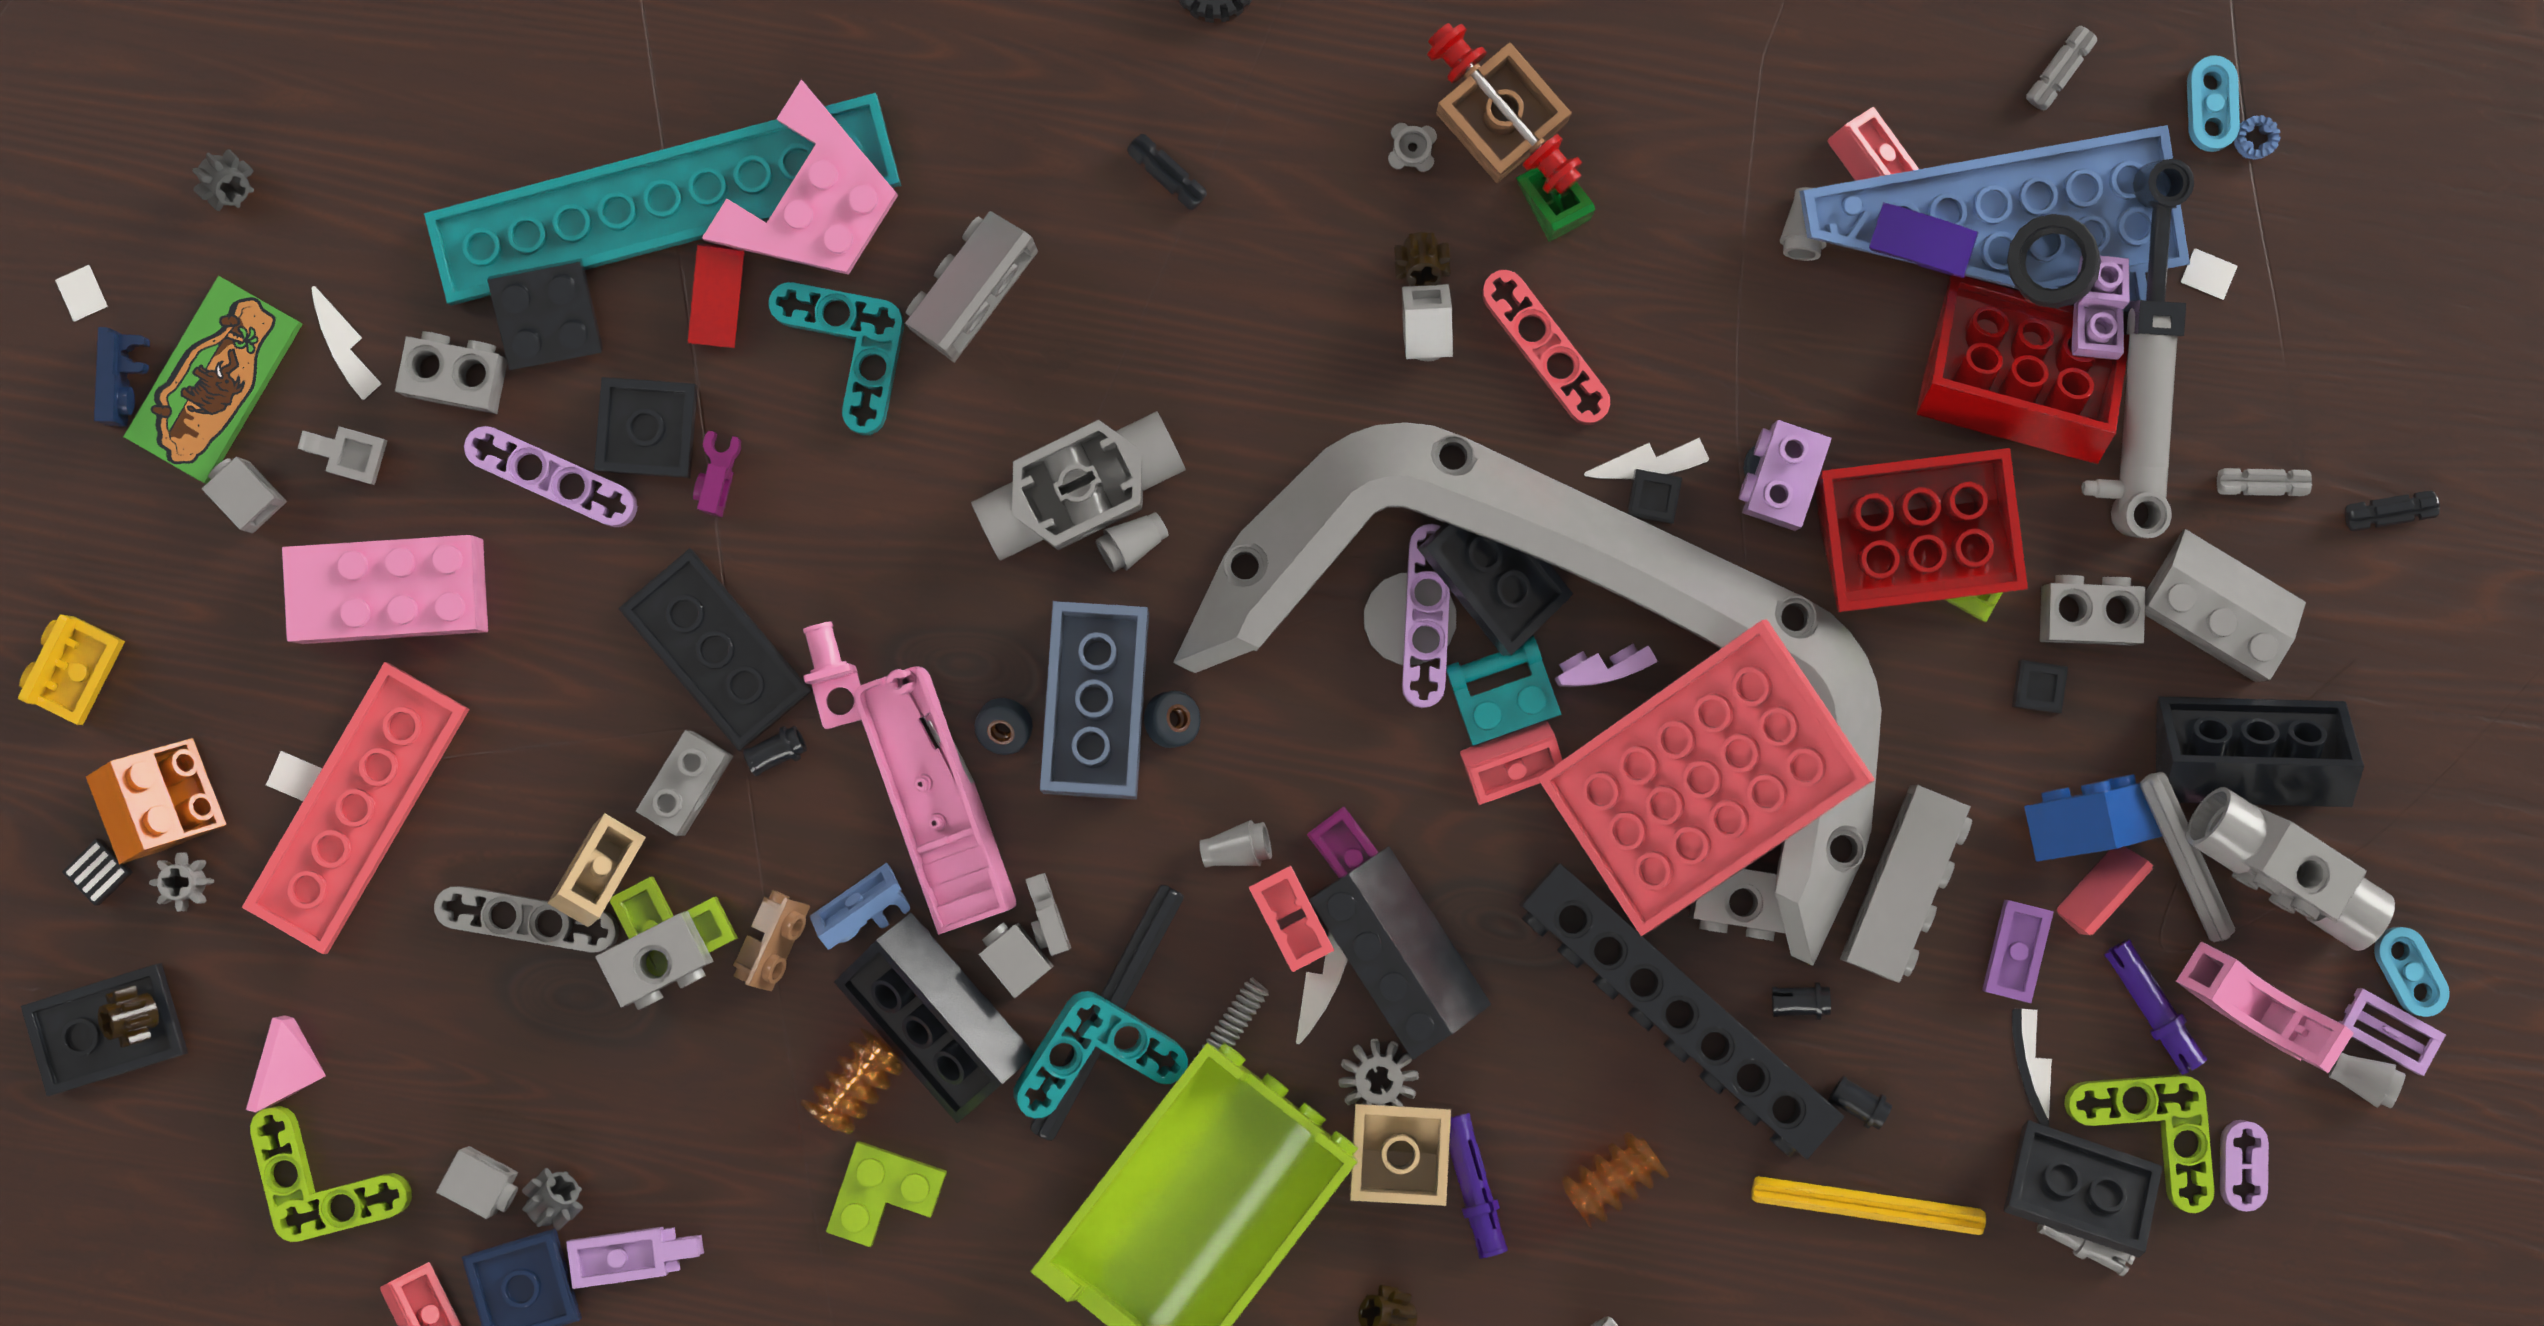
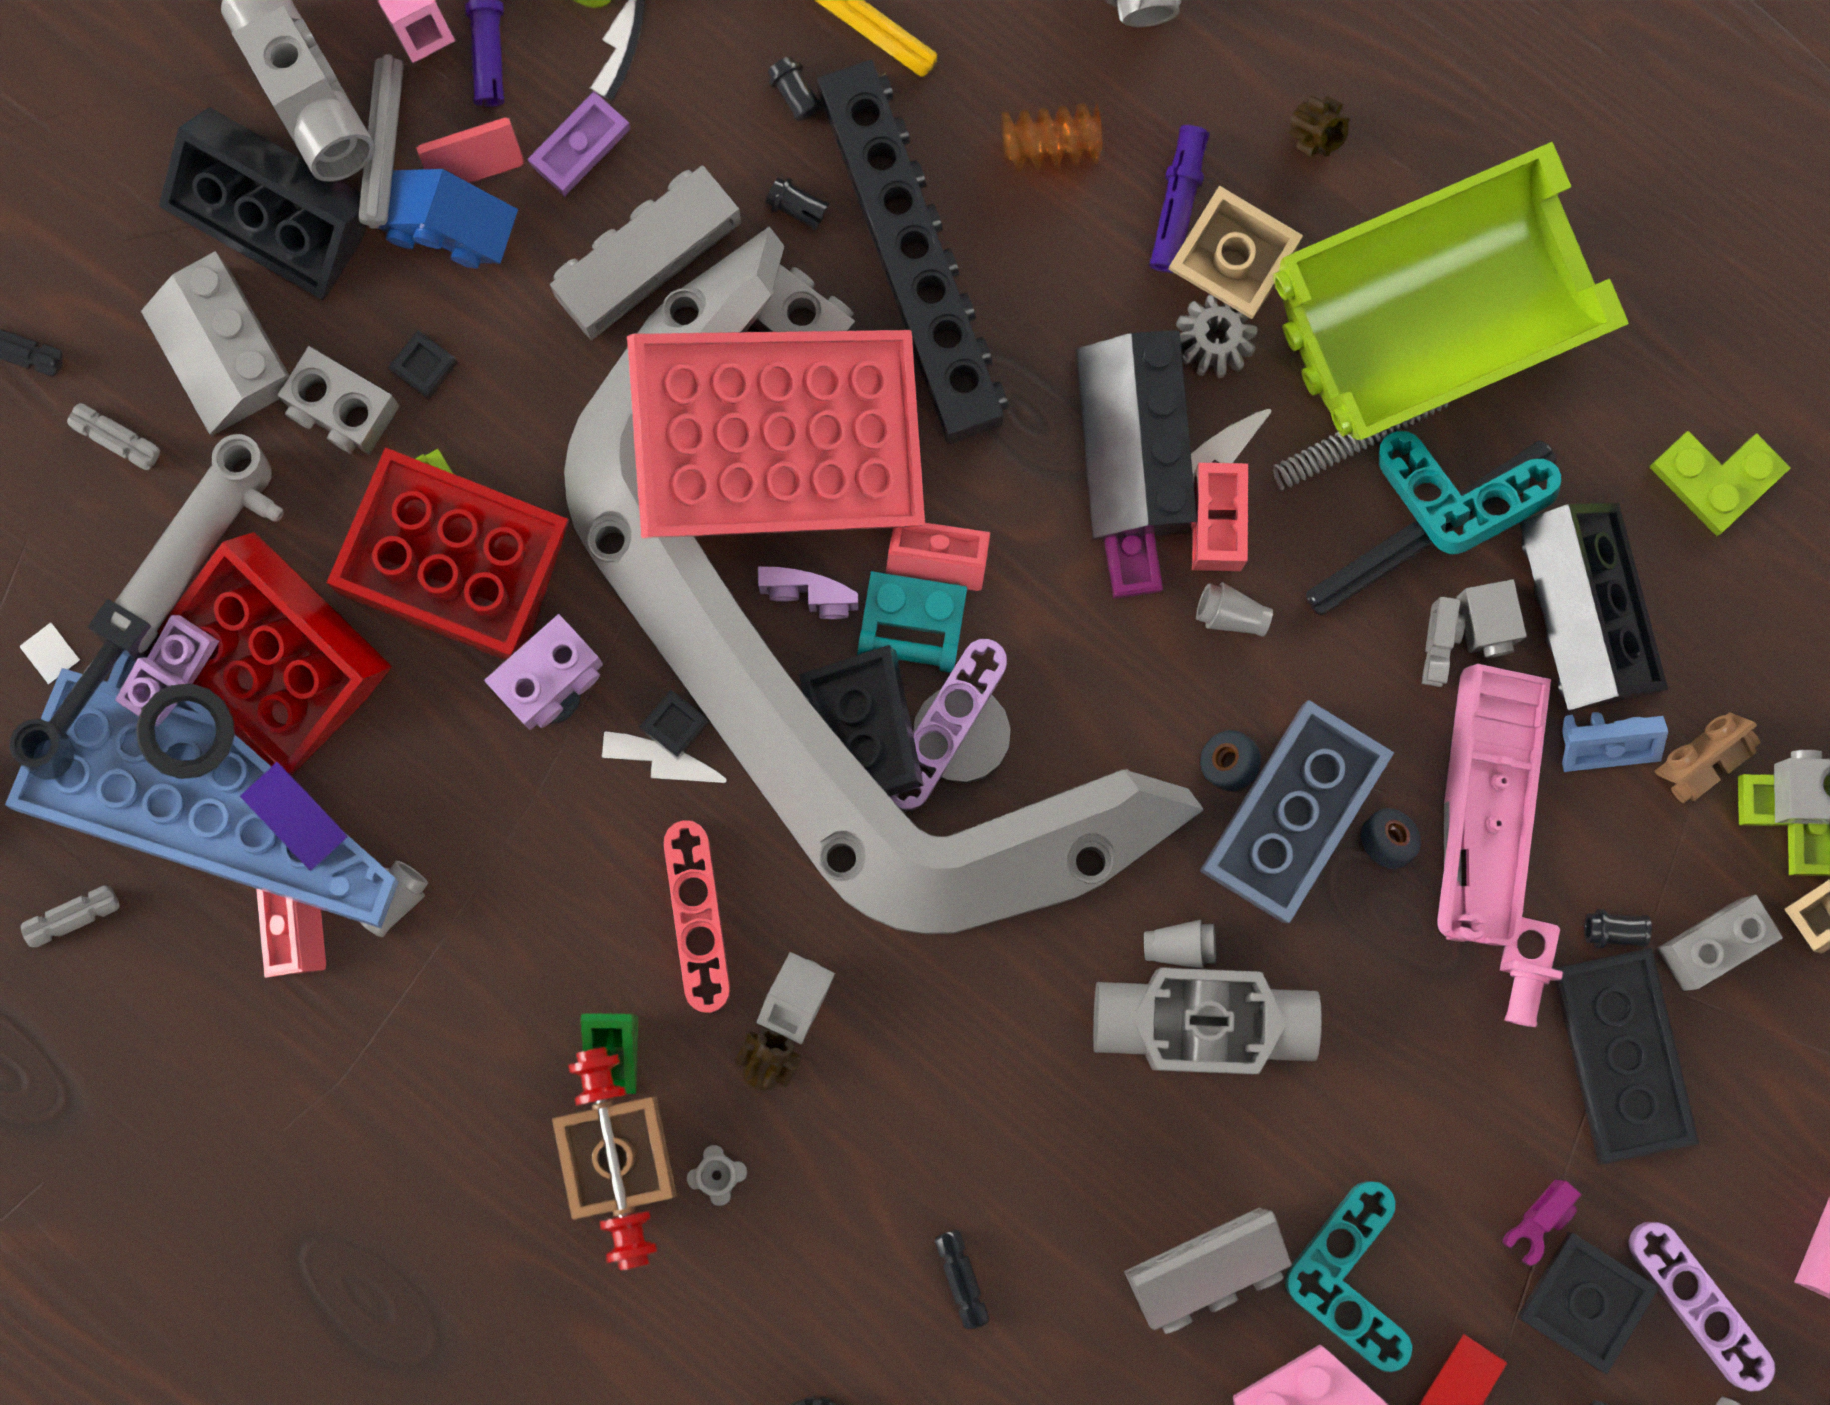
camera: 160 degrees left, 5 degrees down
clear orange piece [801,1028,903,1134] -> none

